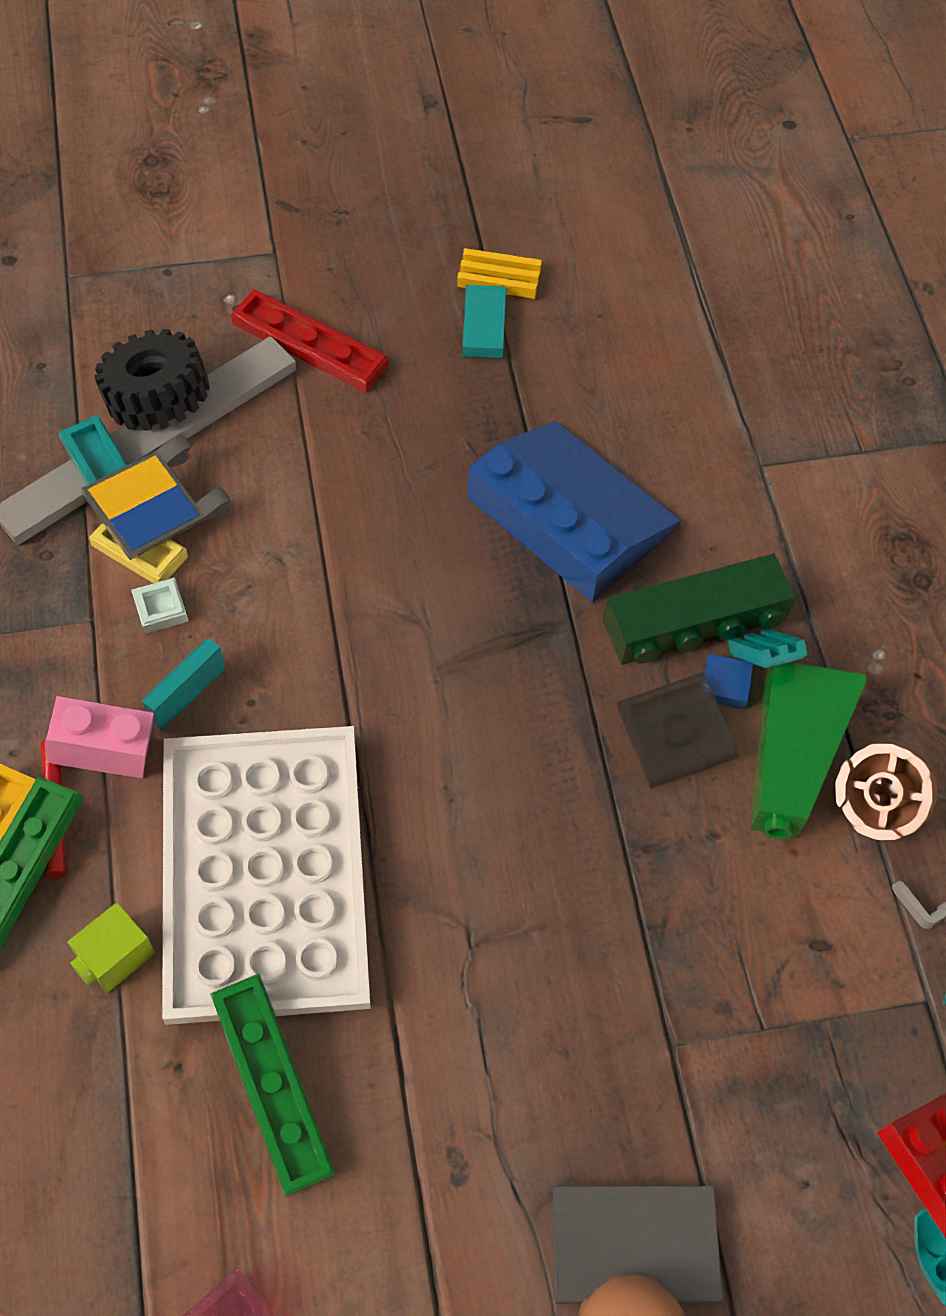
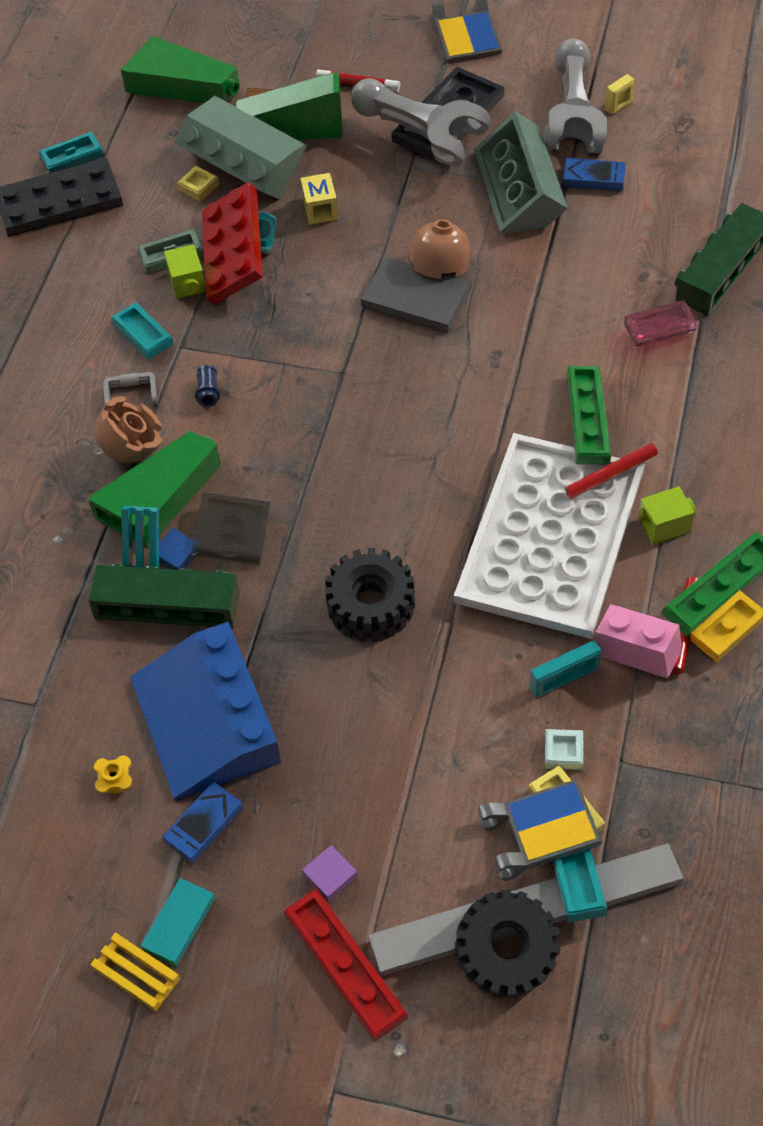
camera: 150 degrees left, 5 degrees down
none -> yellow plate [94,755,133,794]
none -> blue tile [163,781,243,864]
none -> dark blue pin [195,365,221,407]
none -> medium lavender tile [302,845,358,902]
none -> black tyre [325,548,415,642]
none -> red bar [565,443,658,499]

